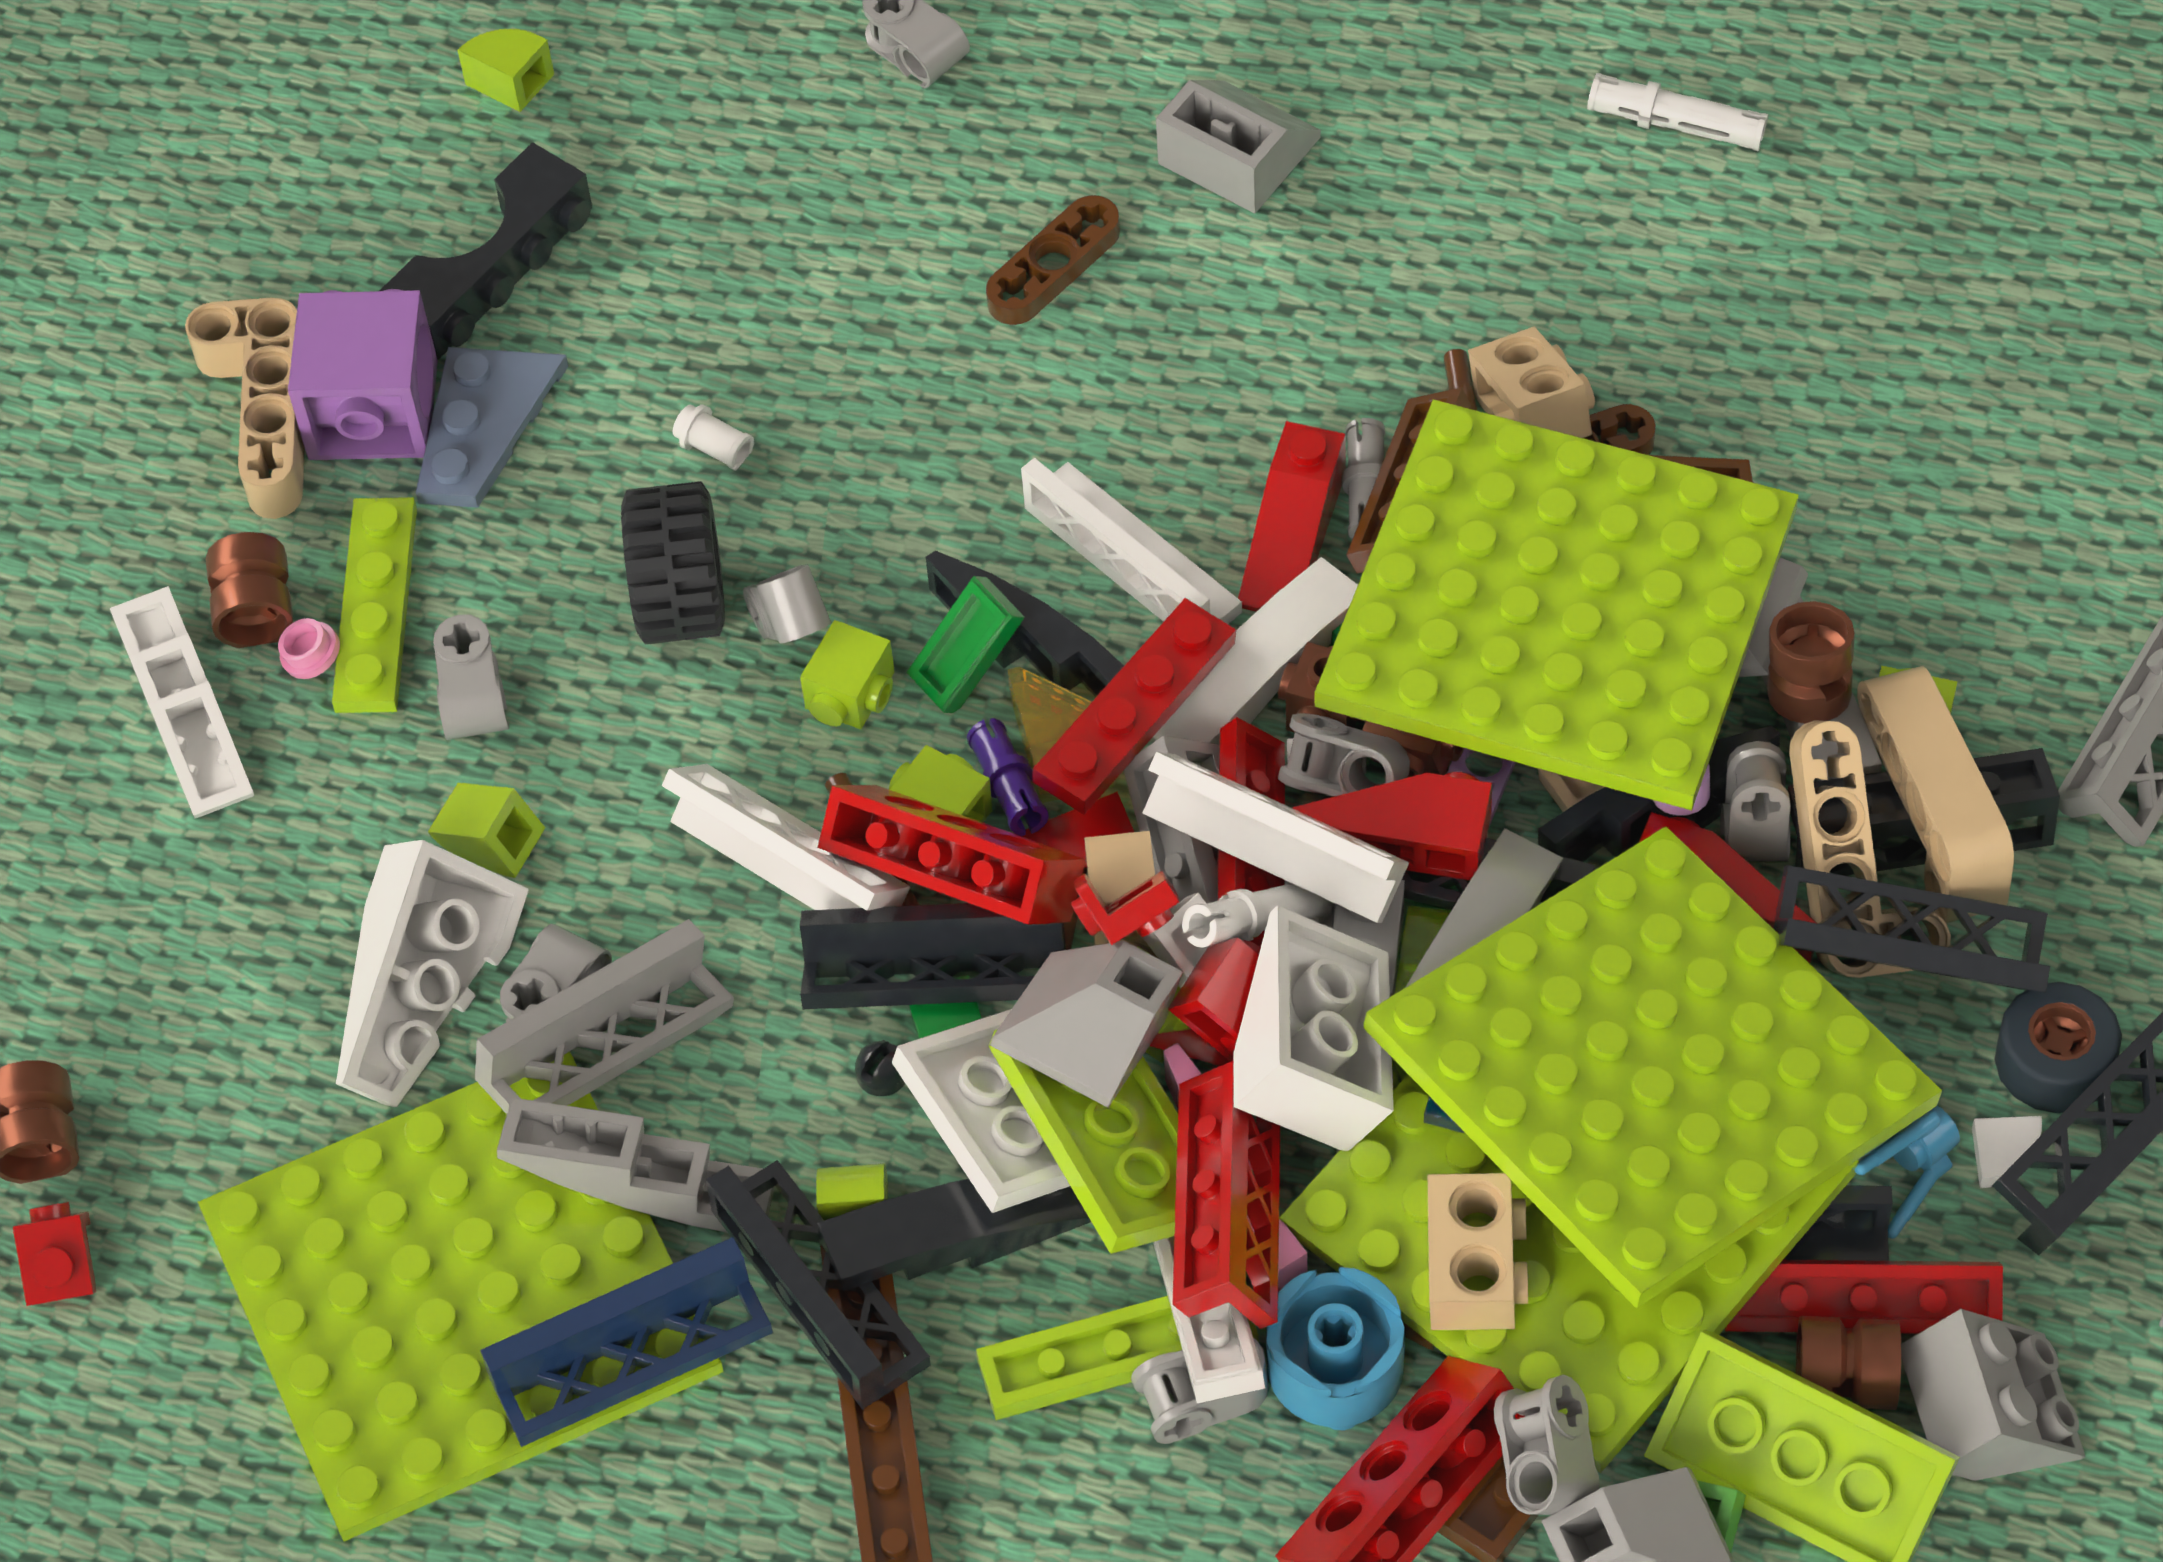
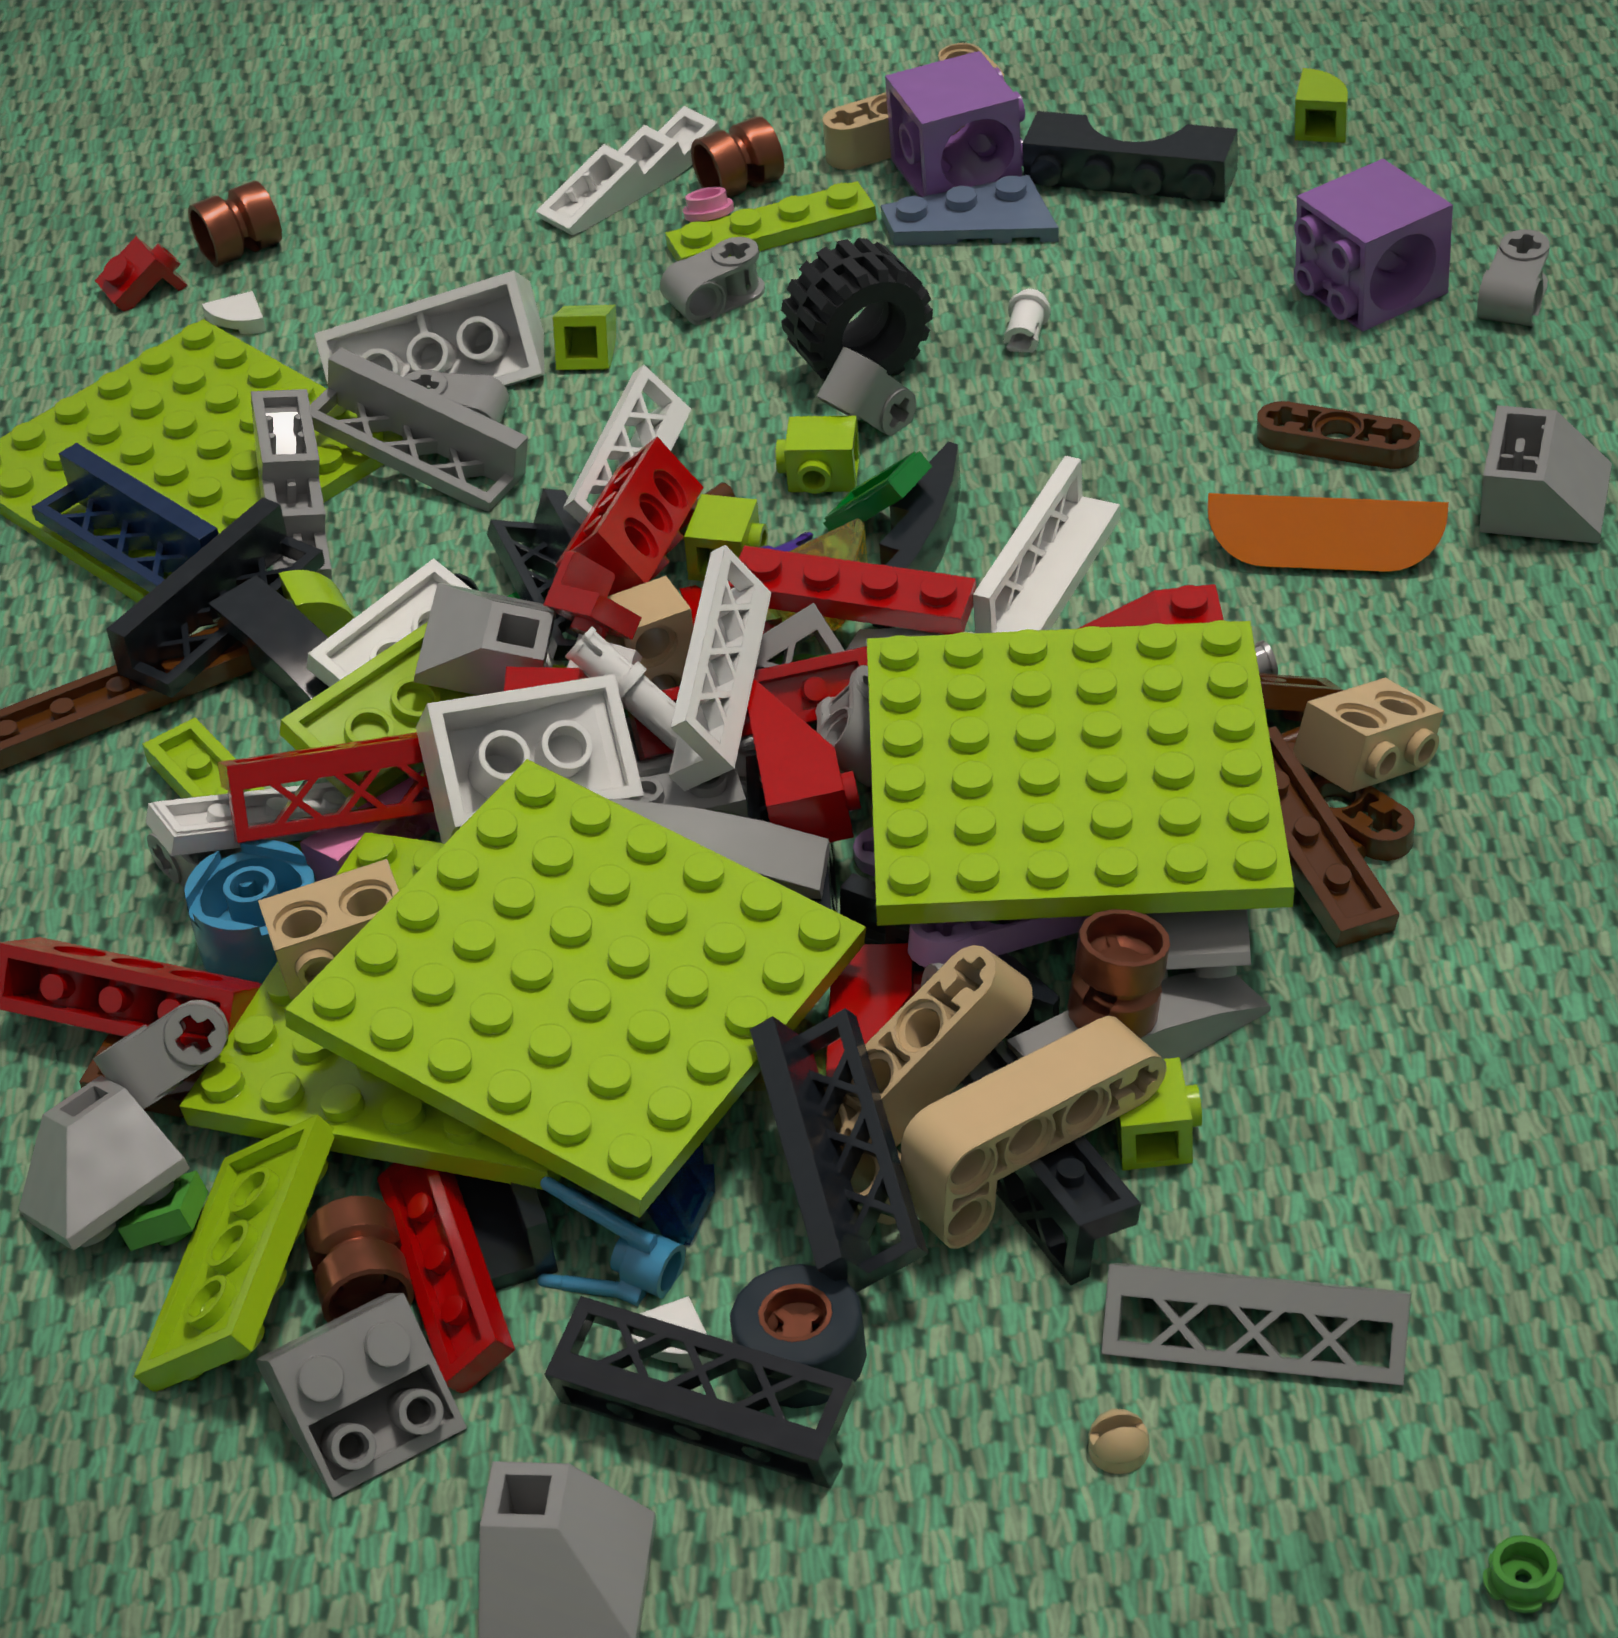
camera: 70 degrees right, 15 degrees down
none -> white tile [202,291,266,334]
none -> orange brick [1208,493,1449,572]
none -> medium lavender brick [1294,159,1453,332]

